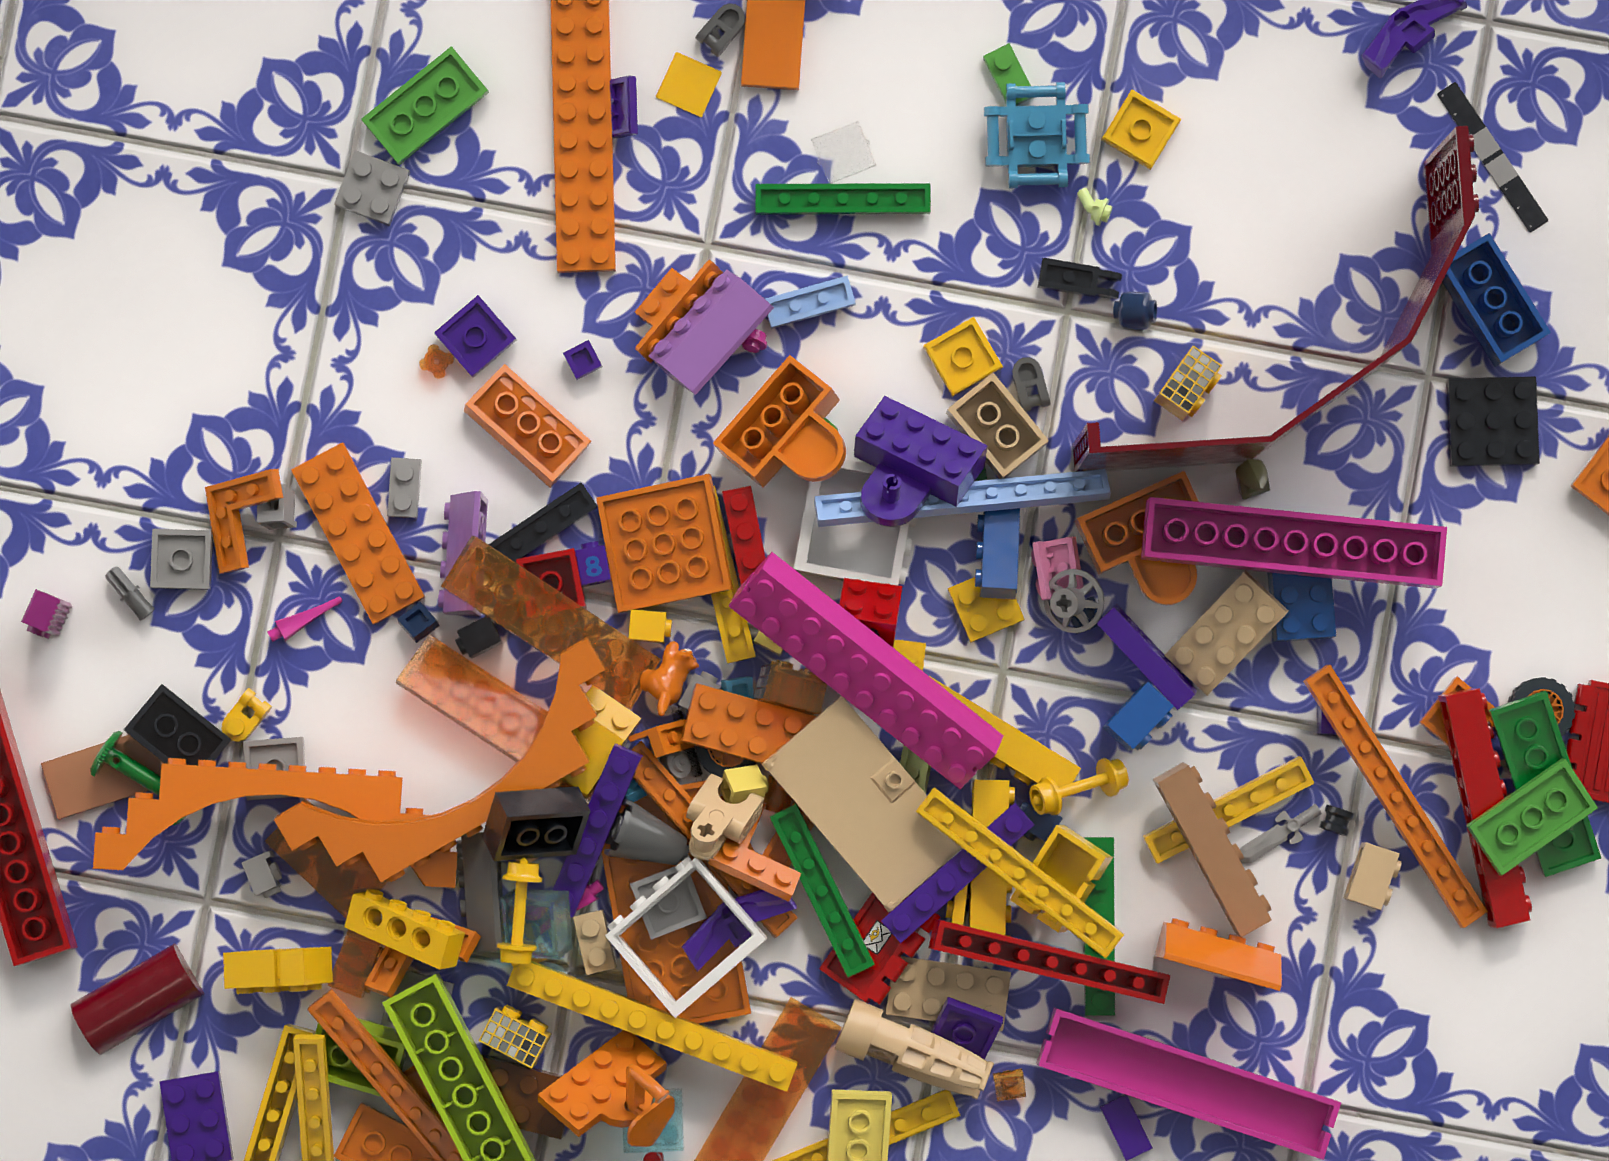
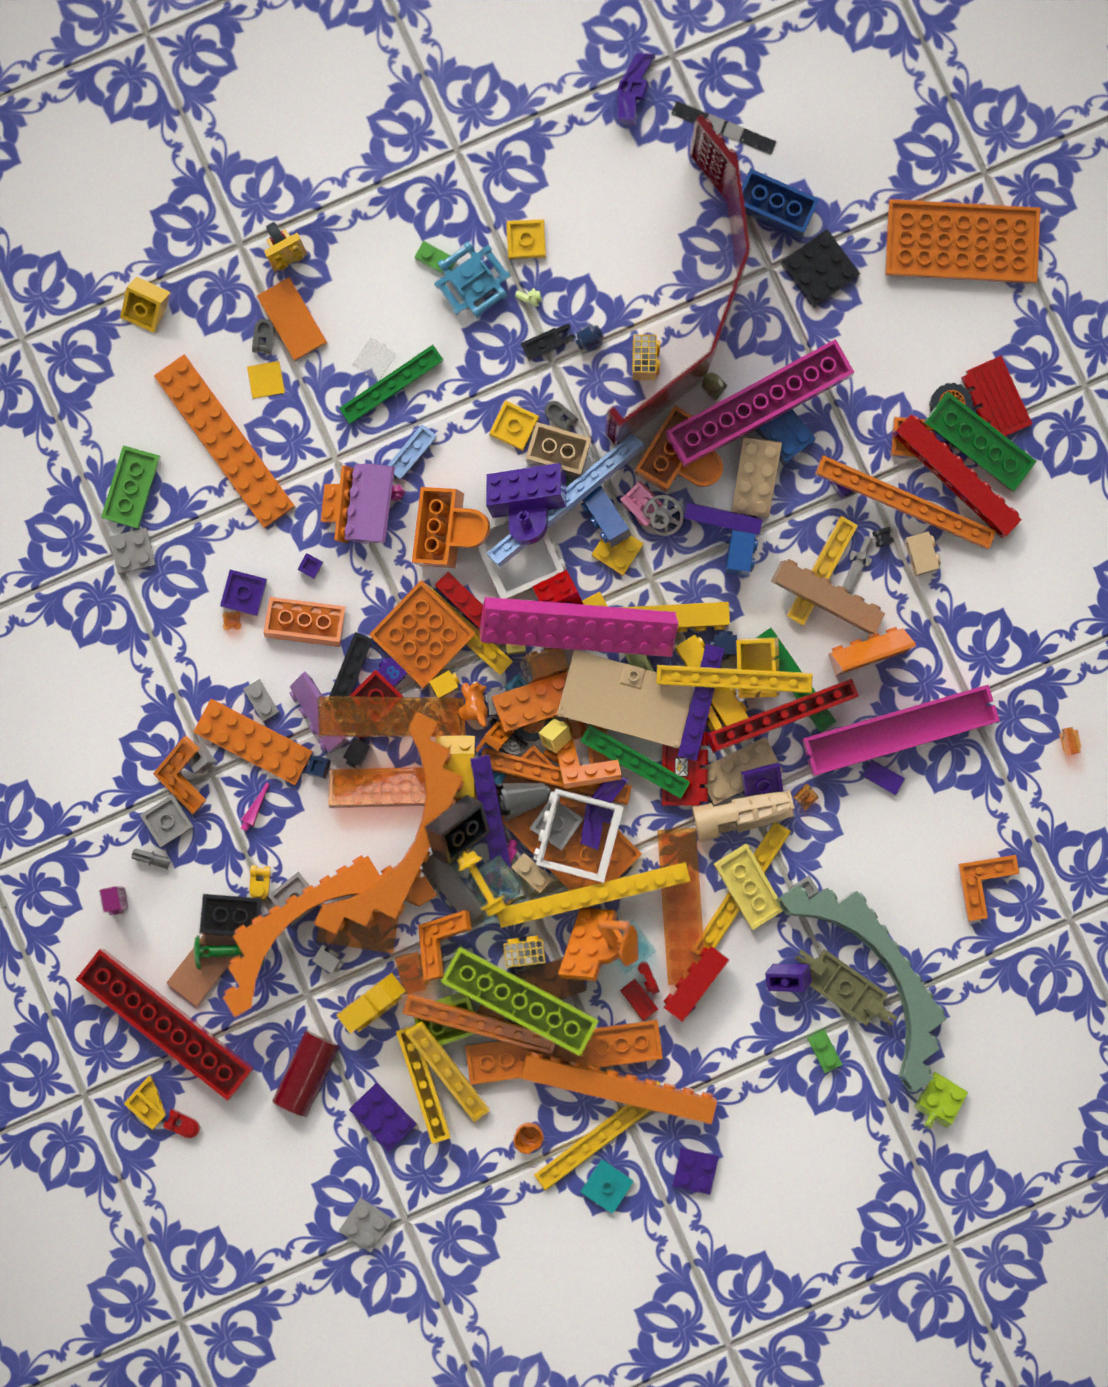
camera: 30 degrees left, 0 degrees up
yellow brick [344,889,465,970] -> none
dark purple plate [610,75,638,139] -> none
tan piece [686,774,764,860] -> none
yellow piece [1029,758,1129,816] -> none
bright green plate [1466,758,1598,875] -> none

